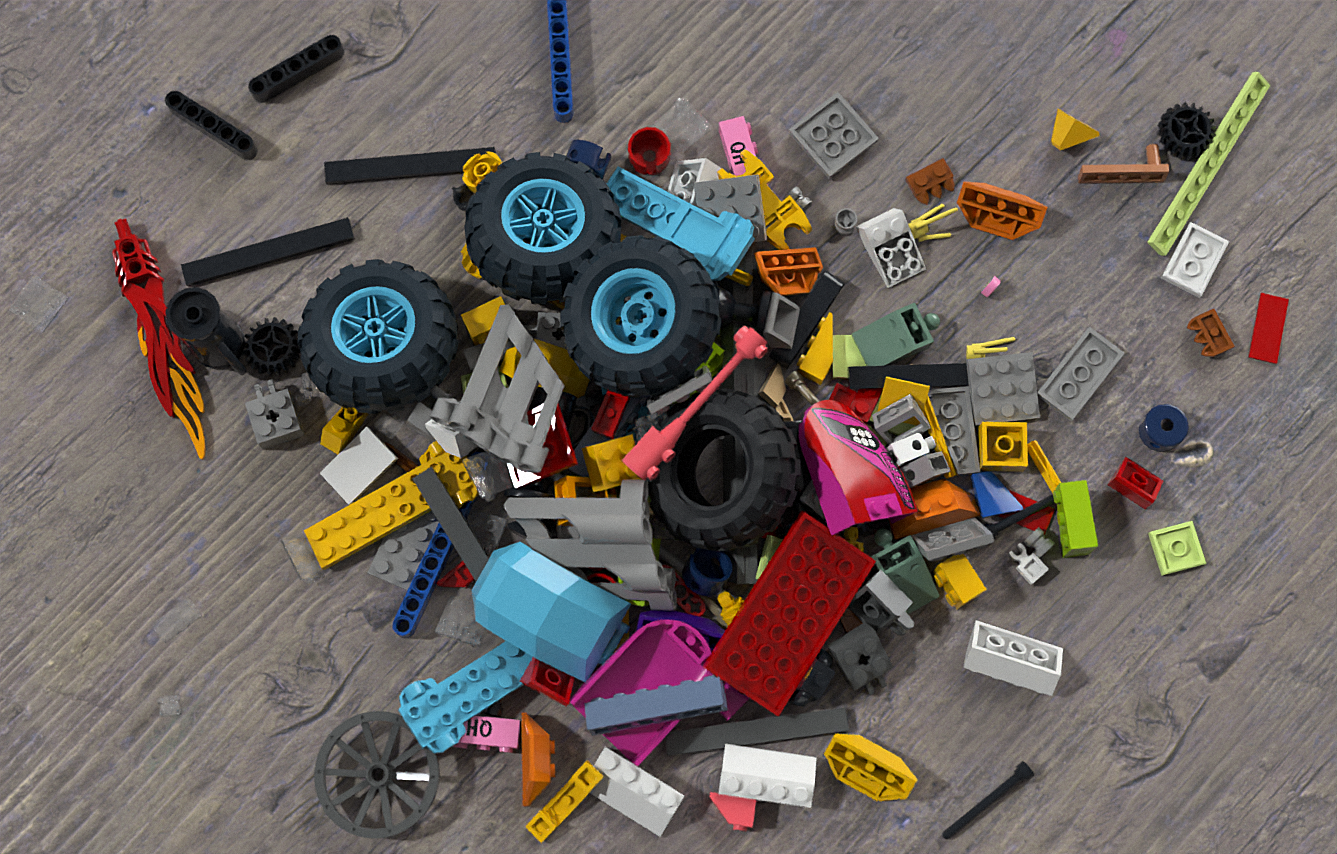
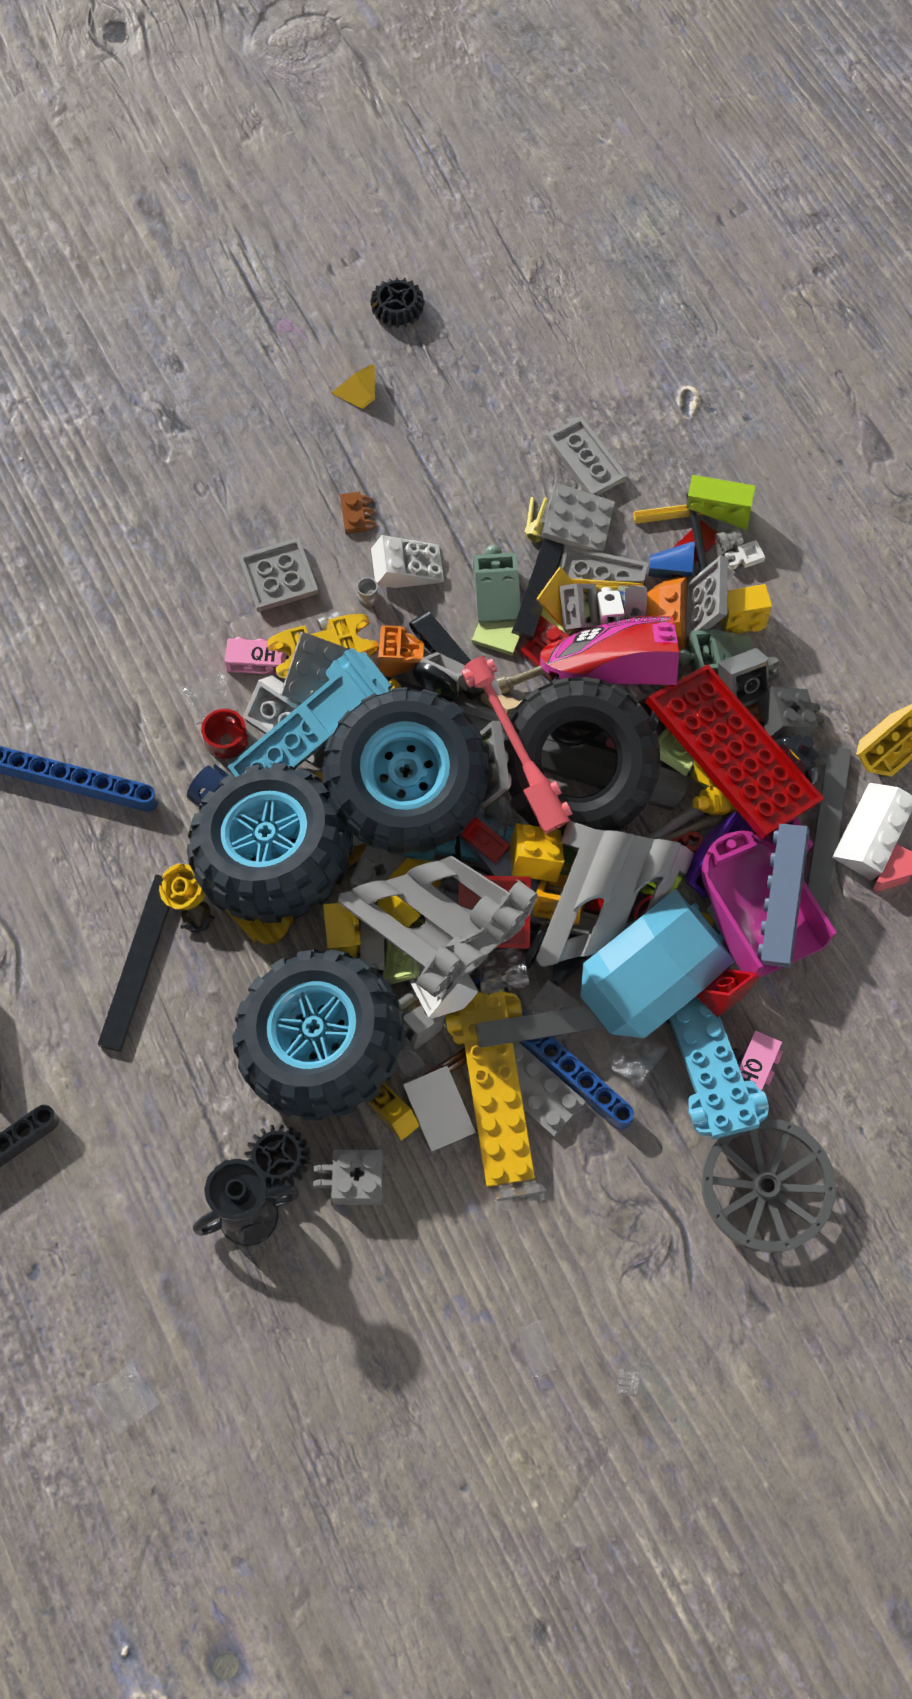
camera: 70 degrees left, 10 degrees down
red piece [112,218,206,460] -> none
black tile [181,217,355,287] -> none
clear arm [296,373,314,406] -> none
red tile [436,560,475,588] -> none
orange wedge [521,712,556,807] -> none
yellow slope [525,760,604,843] -> none
white slope [590,747,684,837] -> none
dark blue piece [682,548,732,597] -> none
yellow slope [797,312,833,385] -> none
light yellow plant [908,204,958,242] -> none
orange wedge [957,181,1047,240] -> none
white slope [964,620,1063,696] -> none
yellow brick [978,422,1028,472] -> none
bright pink tile [981,276,1001,297] -> none
nougat piece [1078,144,1169,183] -> none
red slope [1107,457,1163,509] -> none
dark blue piece [1139,404,1189,452] -> none
yellowish green plate [1147,72,1271,256] -> none
yellowish green tile [1148,521,1206,576] -> none
white tile [1161,222,1229,298] -> none
dark orange plate [1187,308,1235,358] -> none
red piece [1248,293,1289,364] -> none

